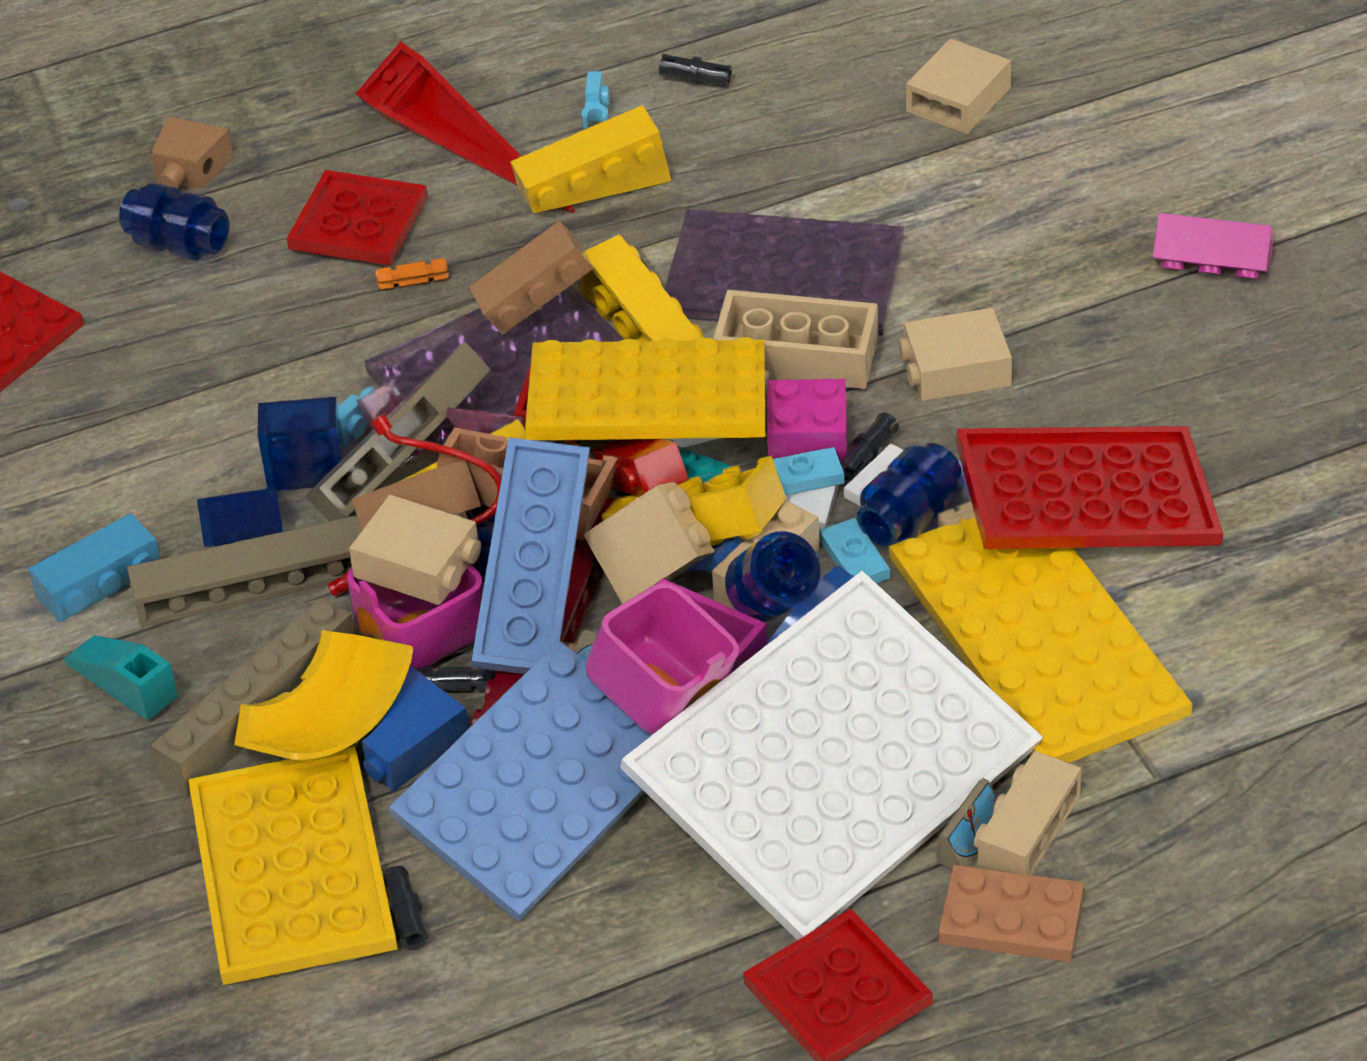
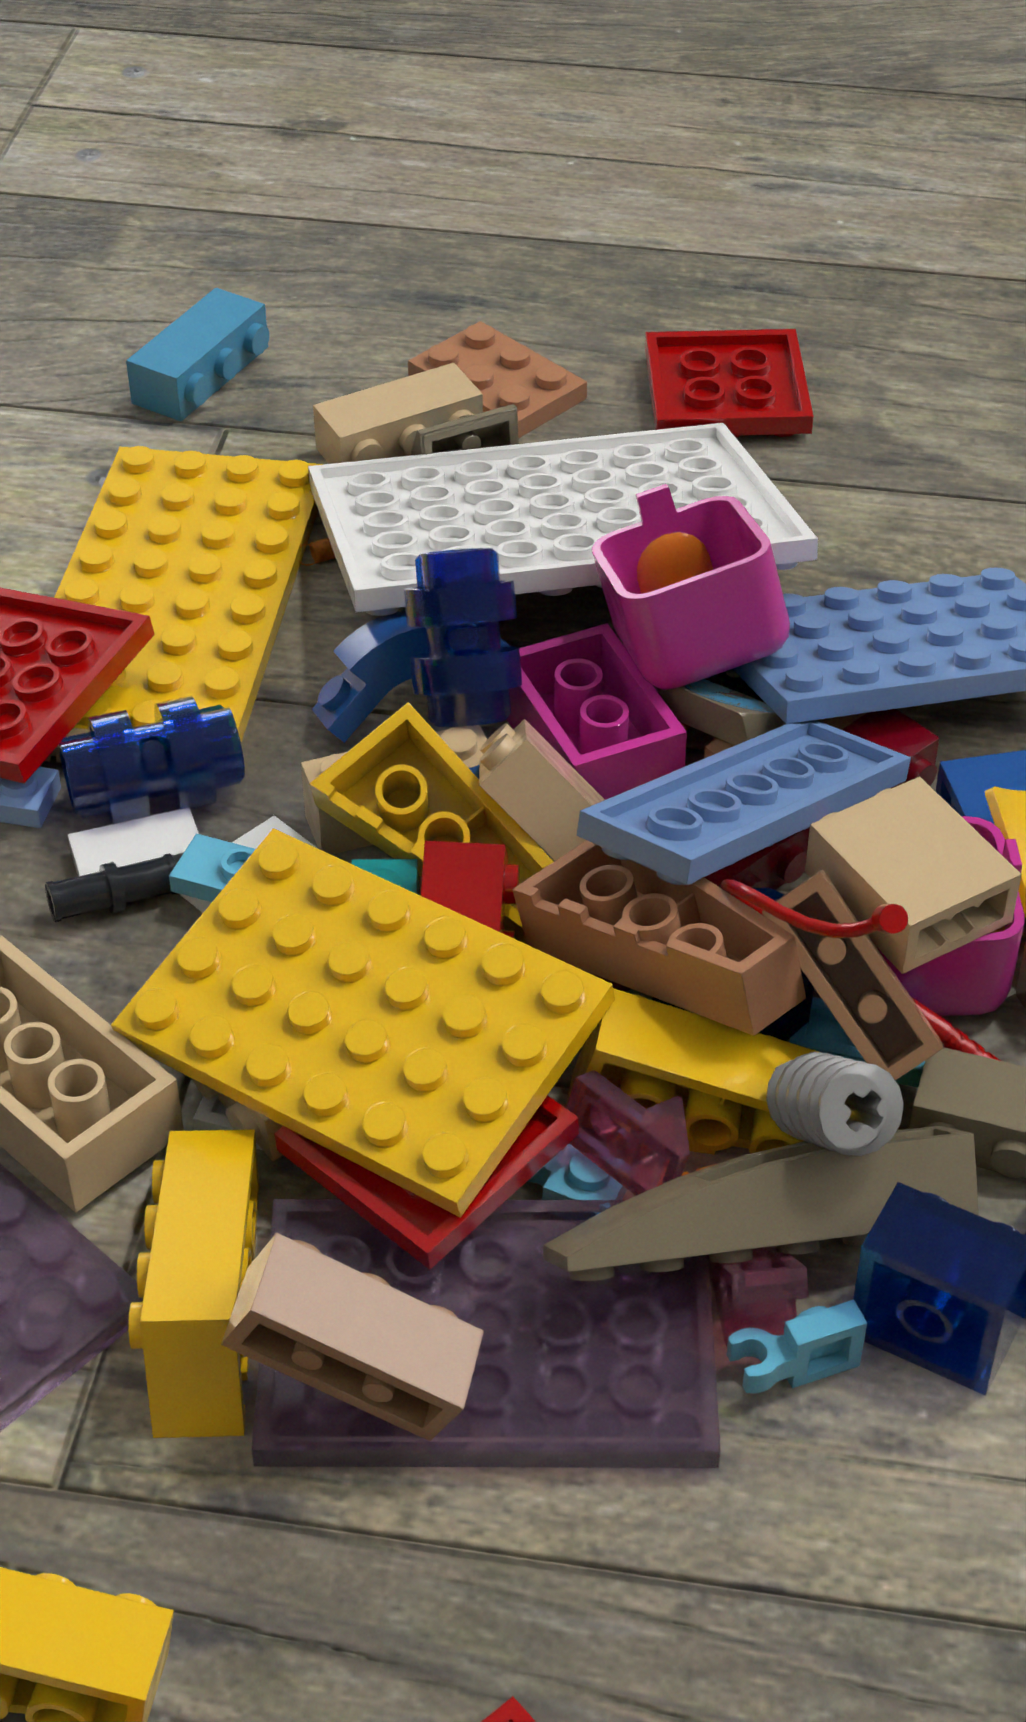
camera: 150 degrees left, 0 degrees up
orange axle [376,258,449,290] -> none
dark pink brick [767,379,847,461] -> none
medium azure plate [819,518,890,584] -> none
none -> dark azure brick [126,288,269,422]
none -> light grey piece [766,1052,904,1156]

